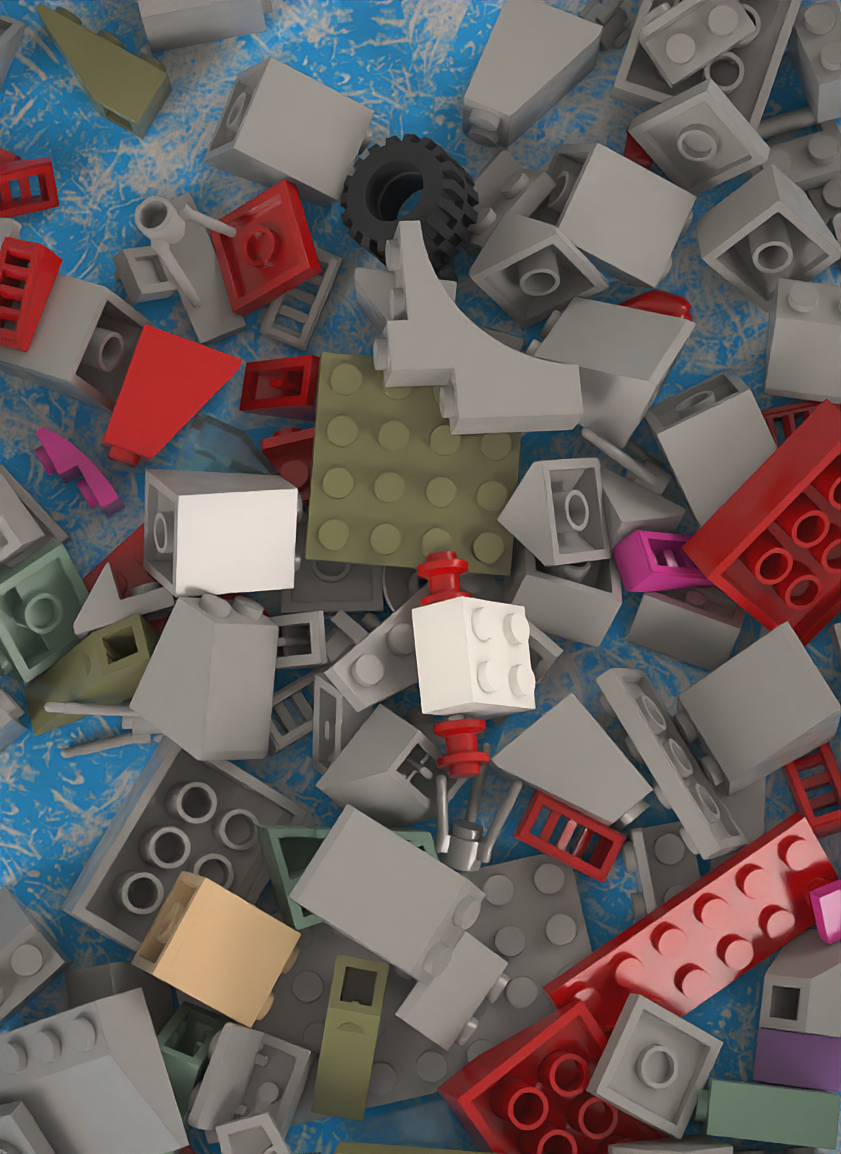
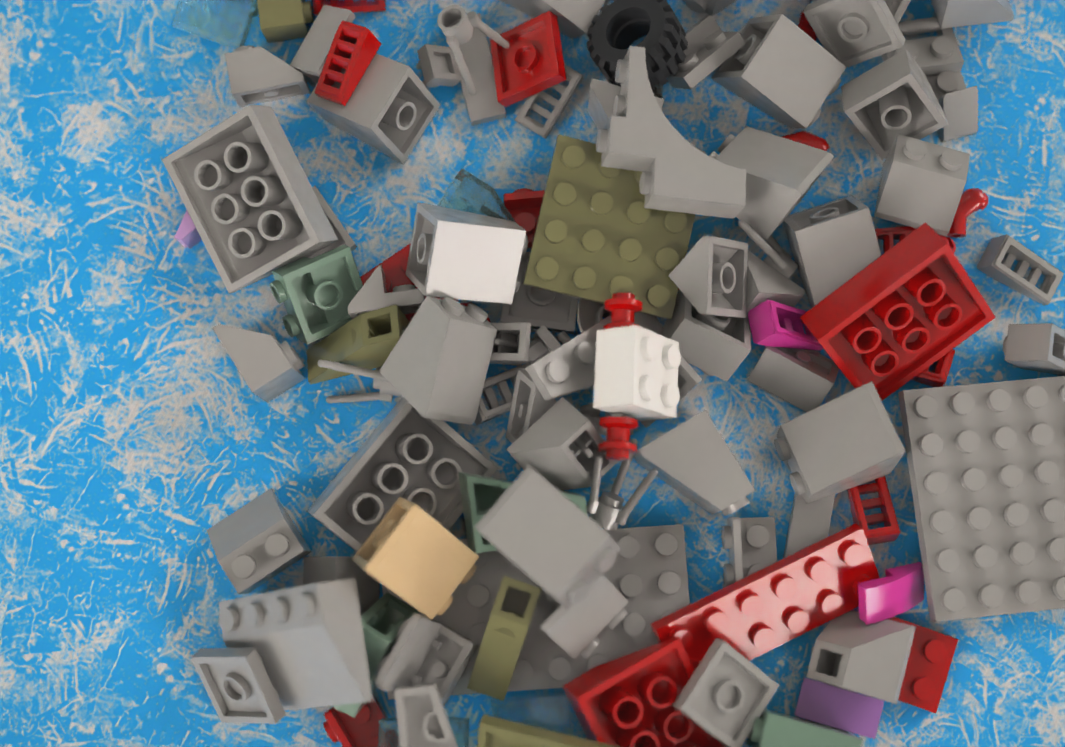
camera: 10 degrees right, 0 degrees up
dark pink slope [34,427,125,517] -> none
red slope [100,324,242,468] -> none
red slope [239,355,320,422] -> none
light grey slope [469,211,609,329] -> none
red slope [512,790,627,883] -> none
light grey plate [595,668,749,860] -> none

